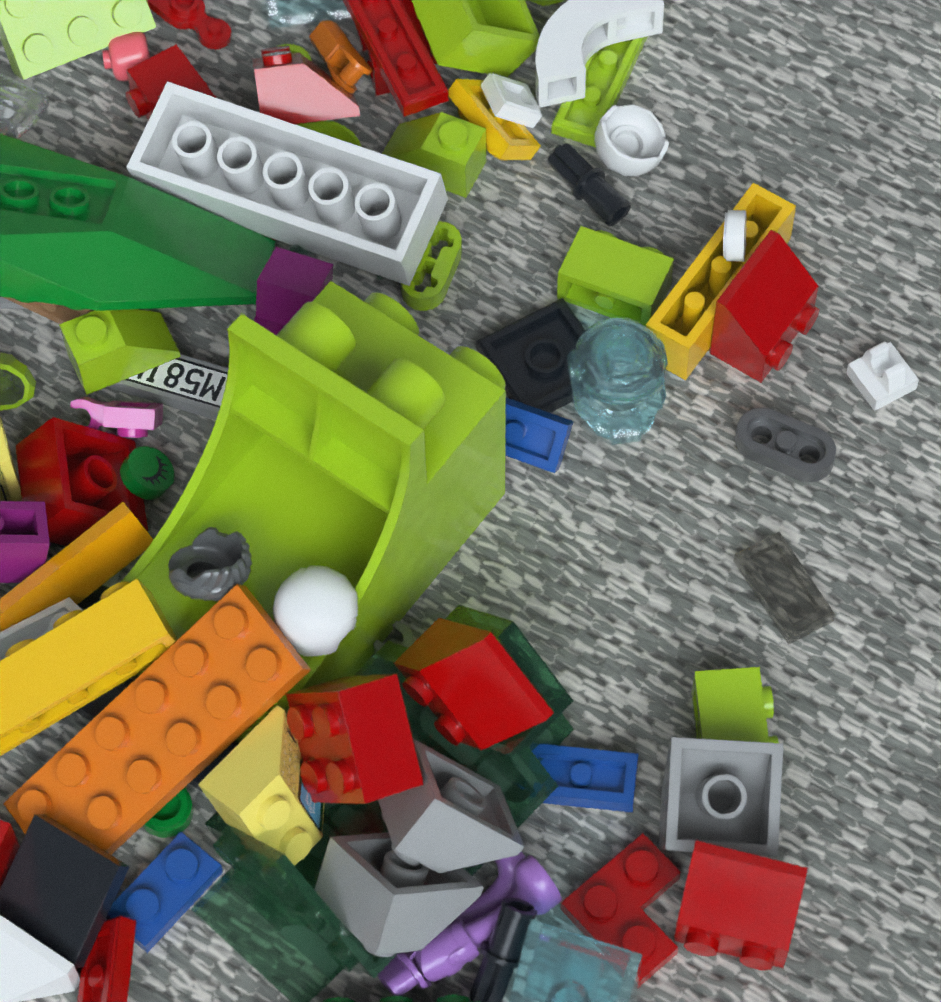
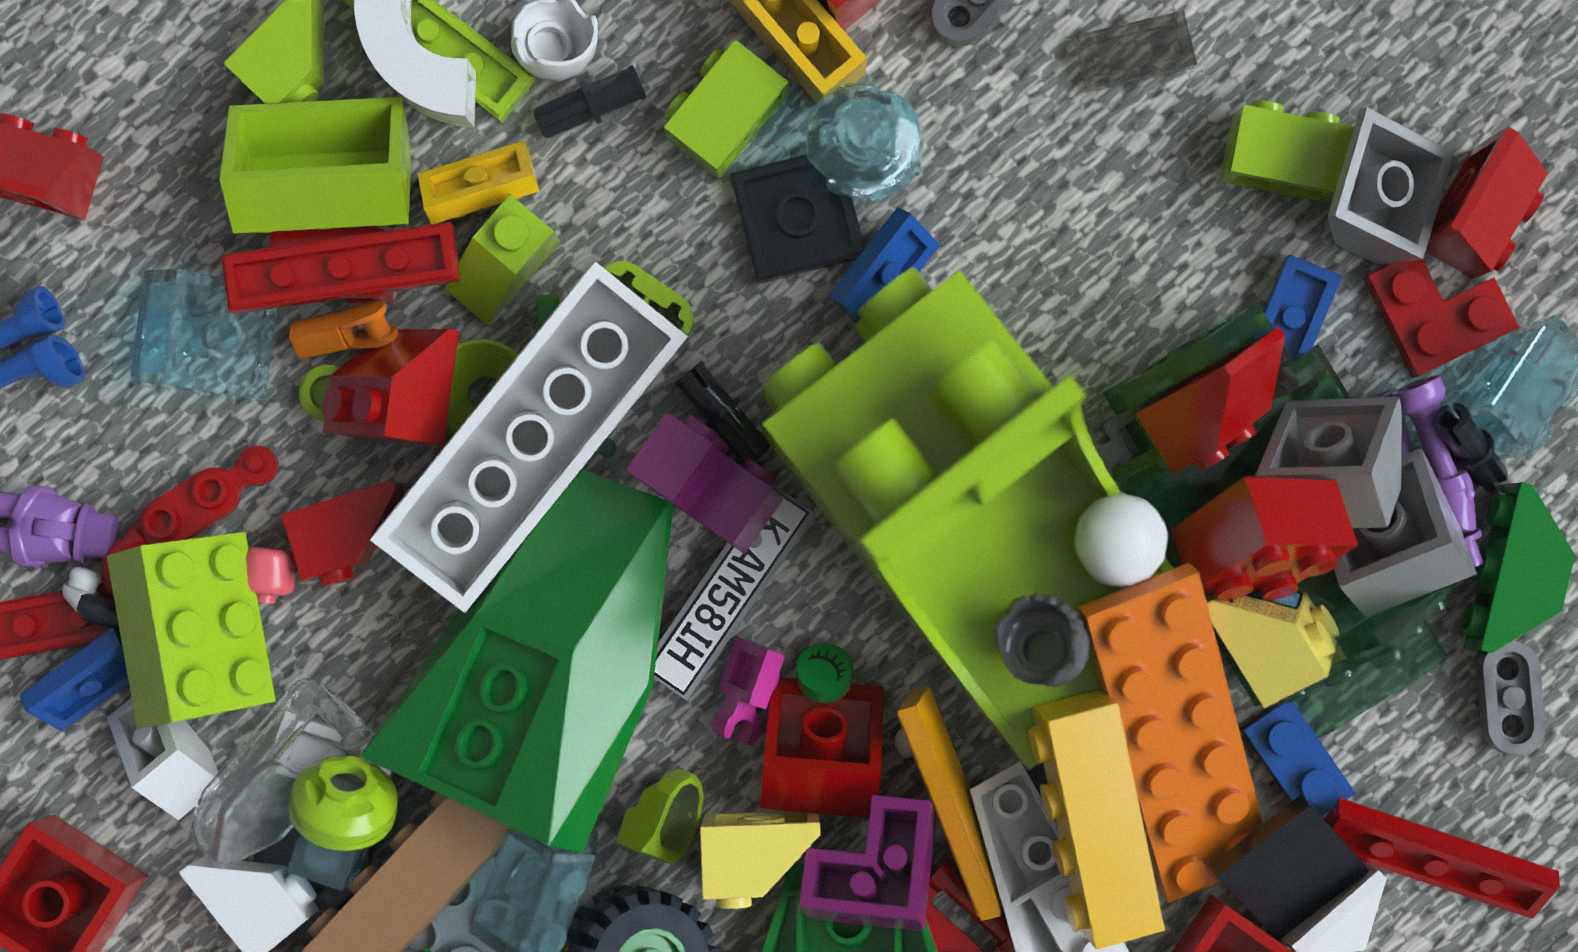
camera: 75 degrees left, 25 degrees up
lime slope [59,309,181,395] -> none
white tile [480,73,542,128] -> none

